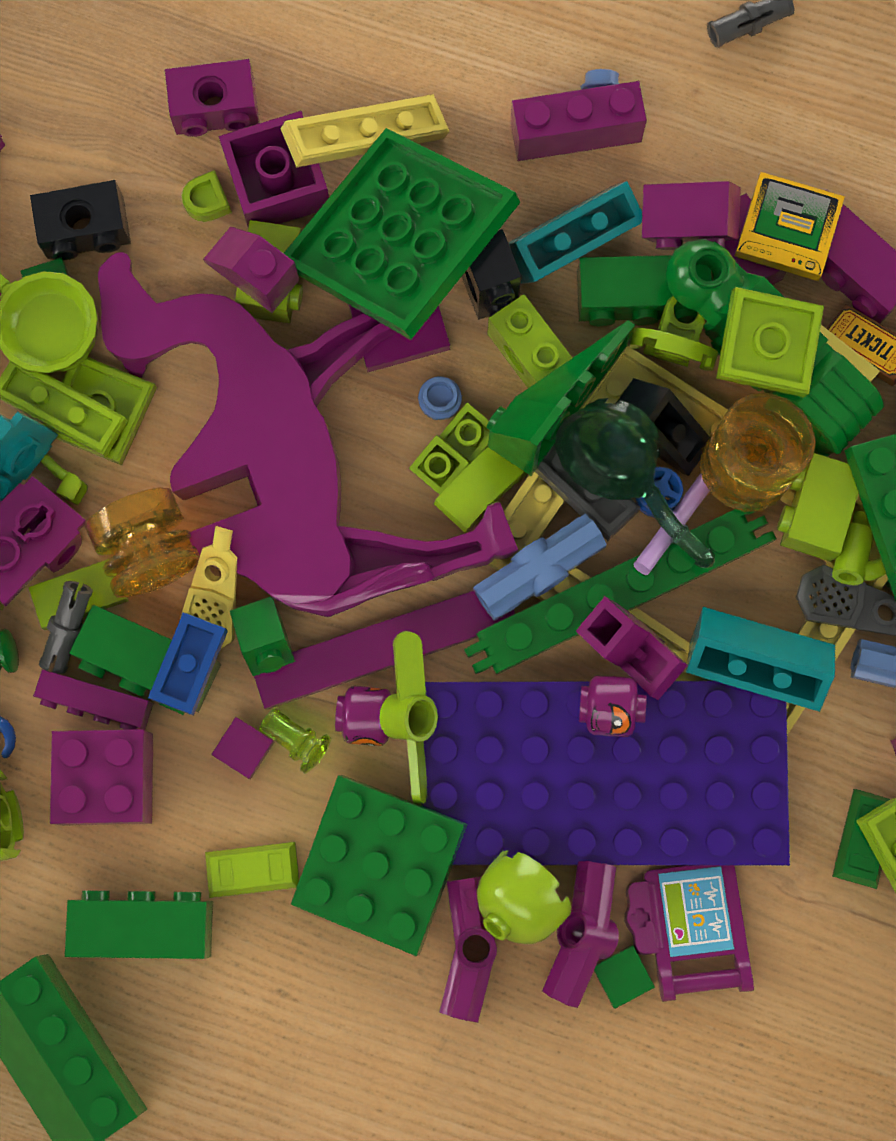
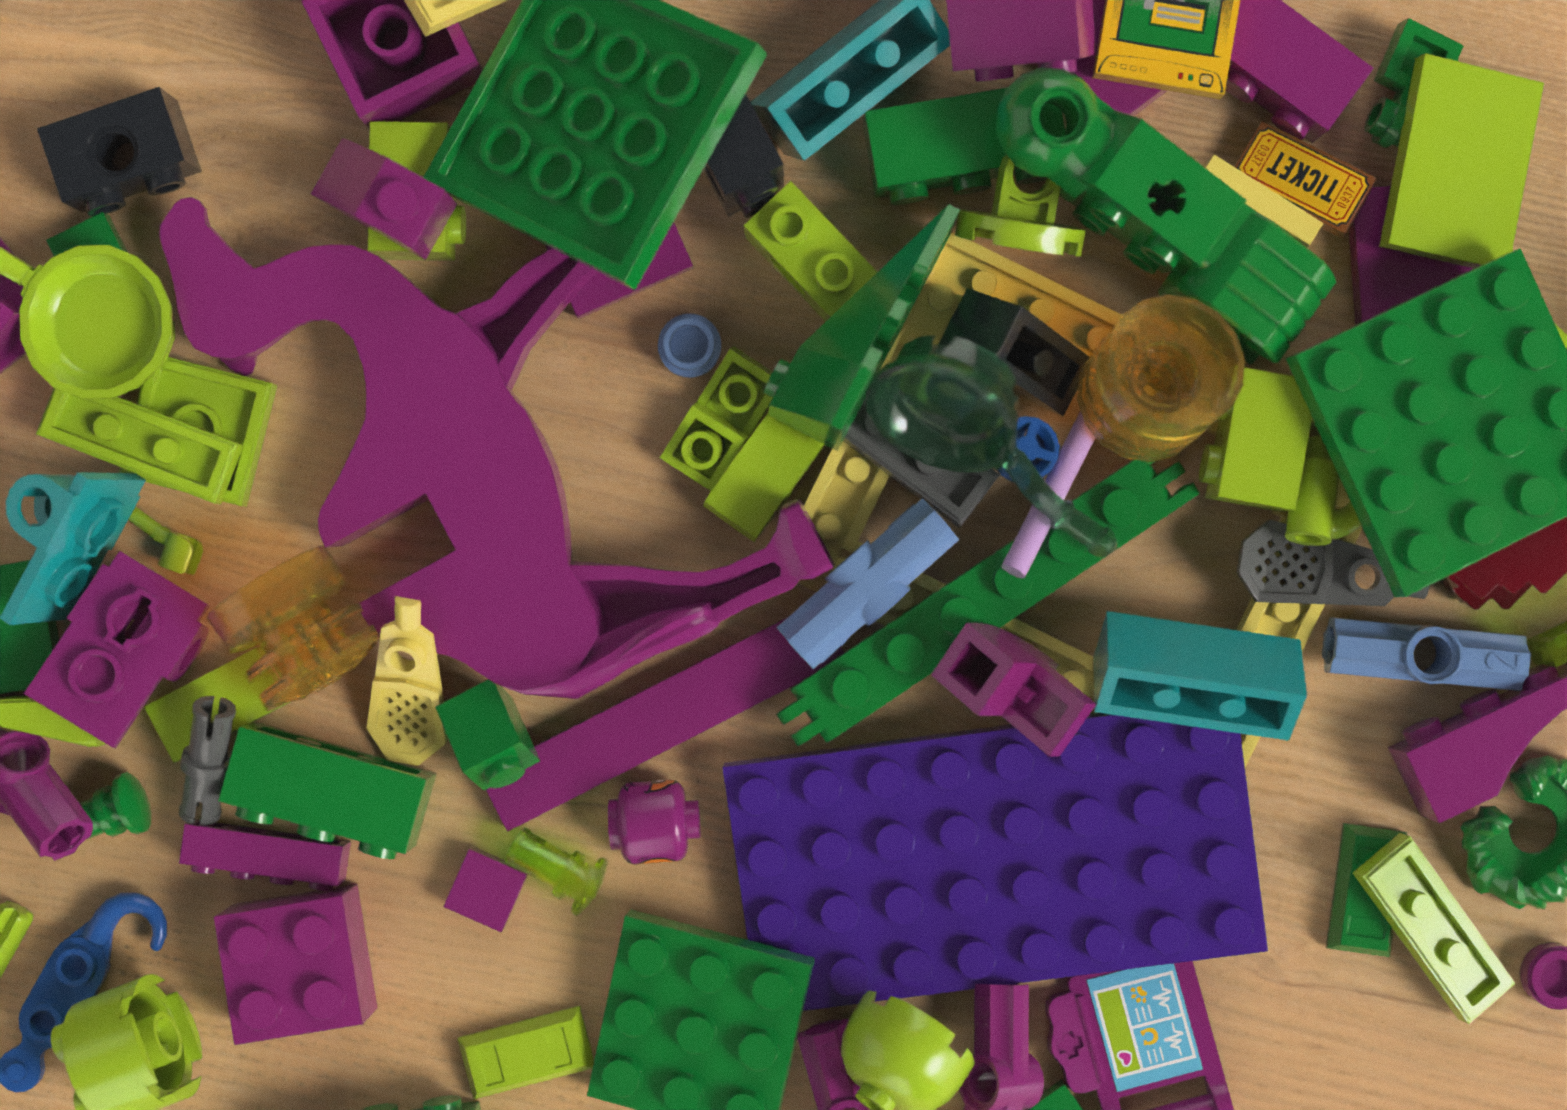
camera: 10 degrees left, 10 degrees up
blue plate [148,612,228,716] -> none
lime tile [182,170,232,222] -> none
lime piece [379,631,438,804] -> none
magenta head [579,676,647,737] -> none
lime tile [716,287,824,397] -> none

